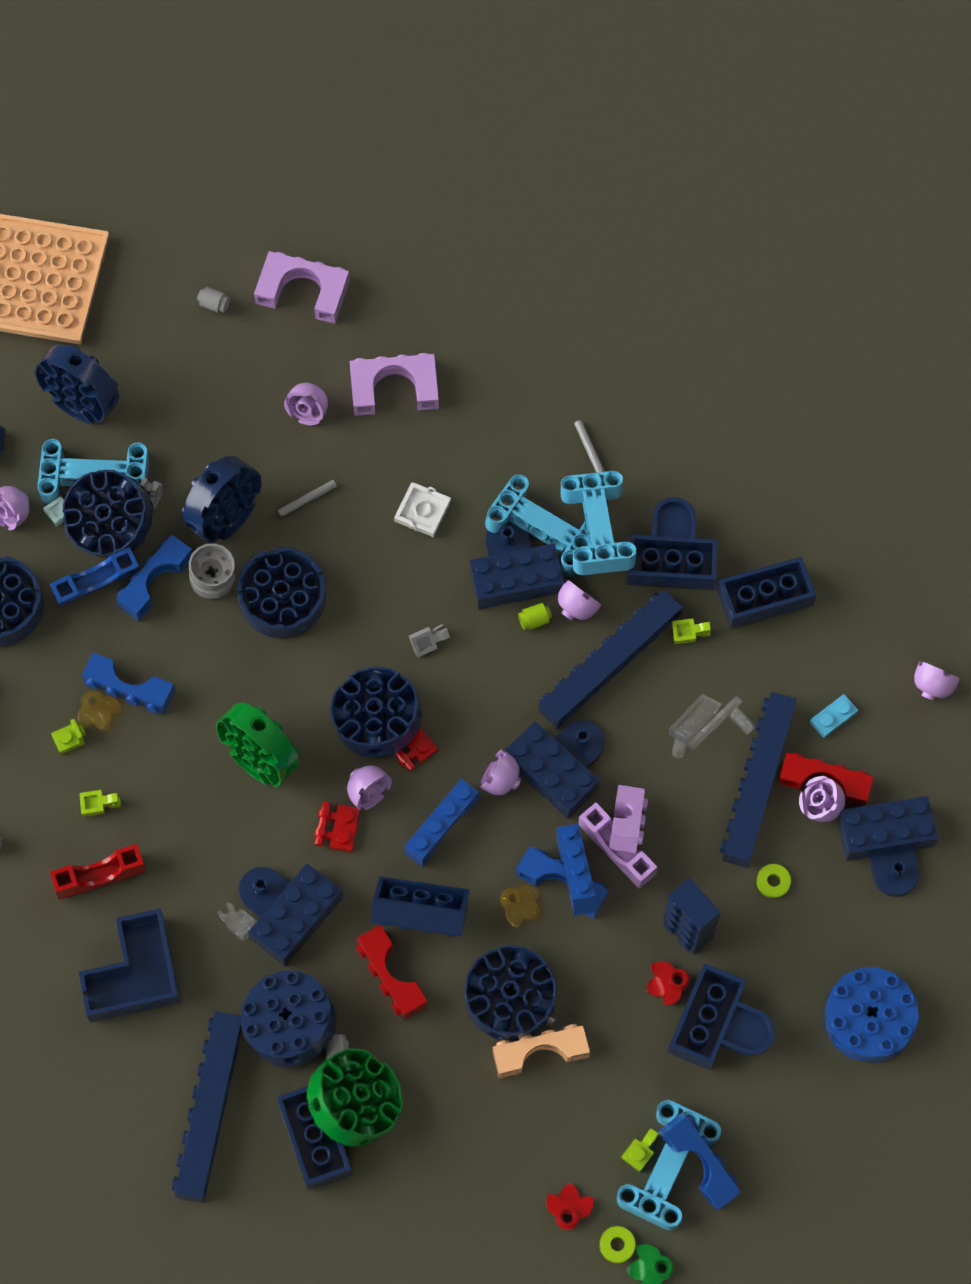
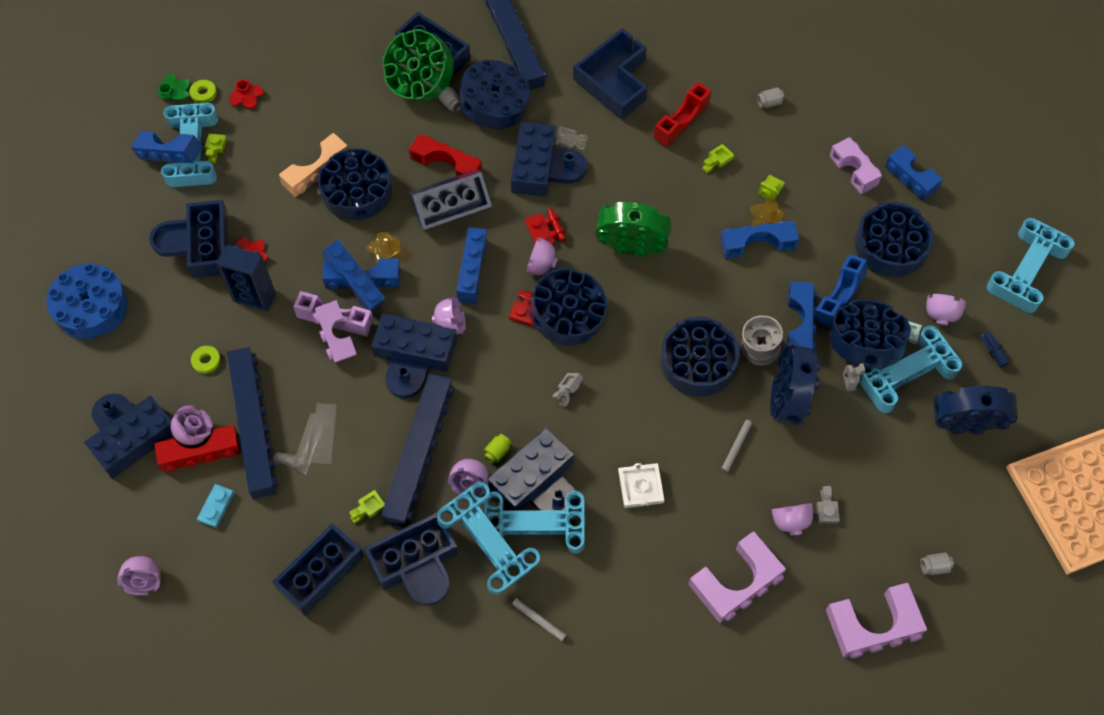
camera: 150 degrees right, 5 degrees down
none -> light grey plate [816,486,840,524]

